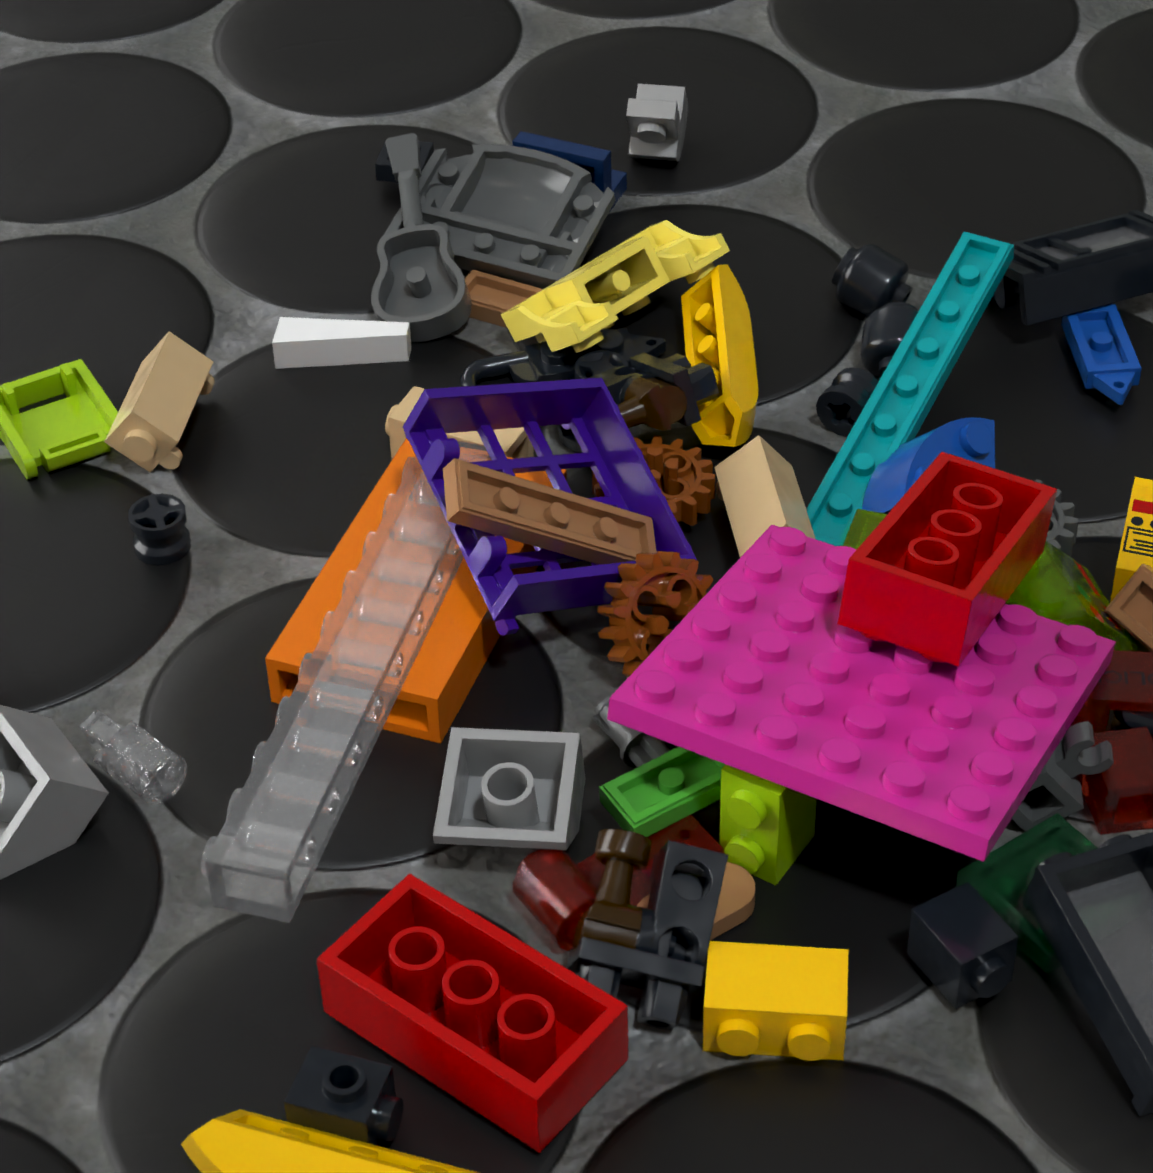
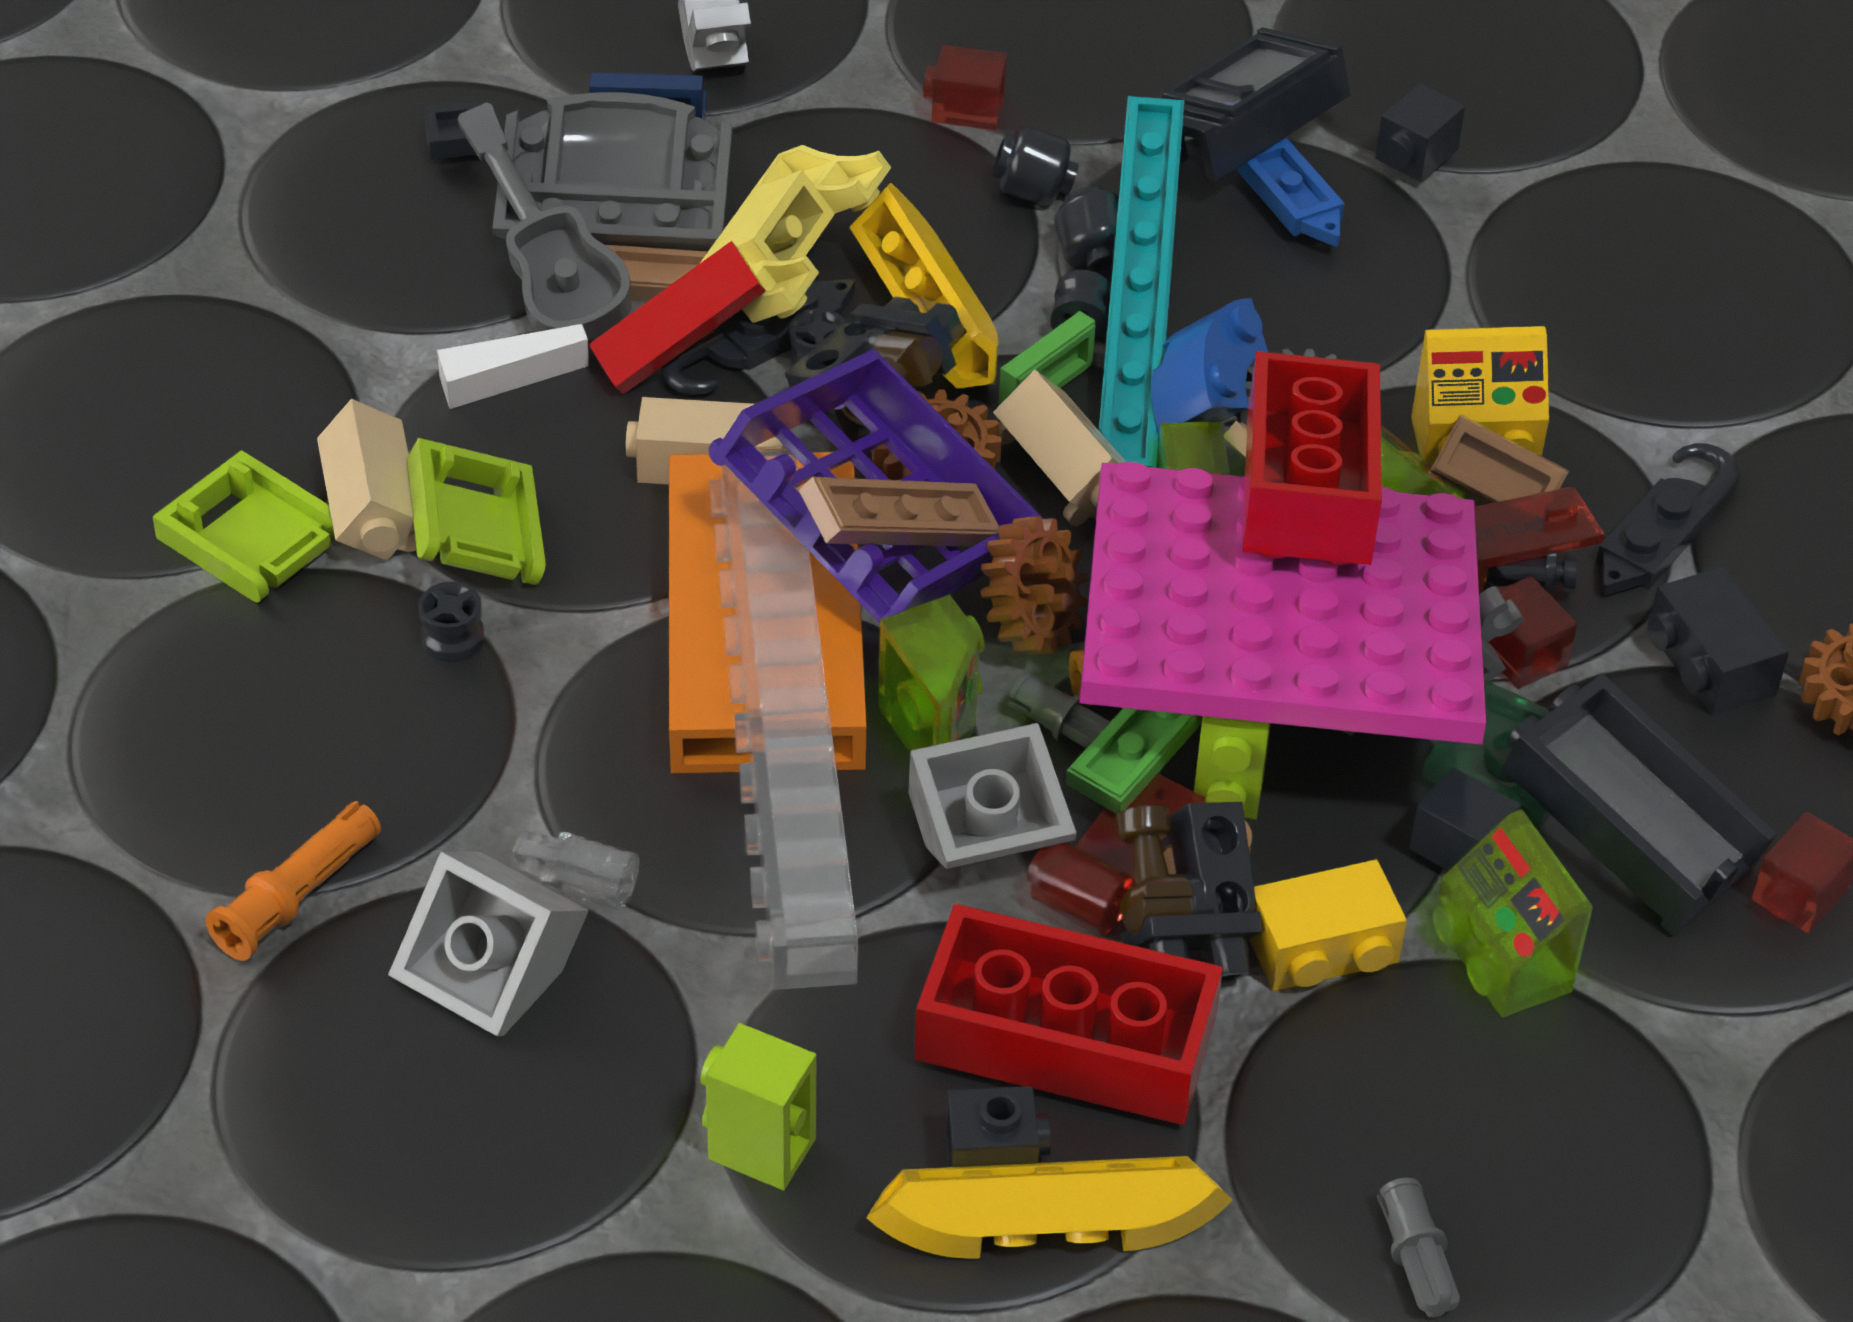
camera: 25 degrees left, 5 degrees up
none -> lime container [407,438,545,585]
none -> red tile [589,241,766,395]
none -> lime brick [700,1023,816,1191]
none -> clear neon green slope [878,594,984,753]
none -> clear red brick [923,45,1007,131]
none -> bright green tile [998,311,1095,407]
none -> clear neon green slope [1433,809,1593,1018]

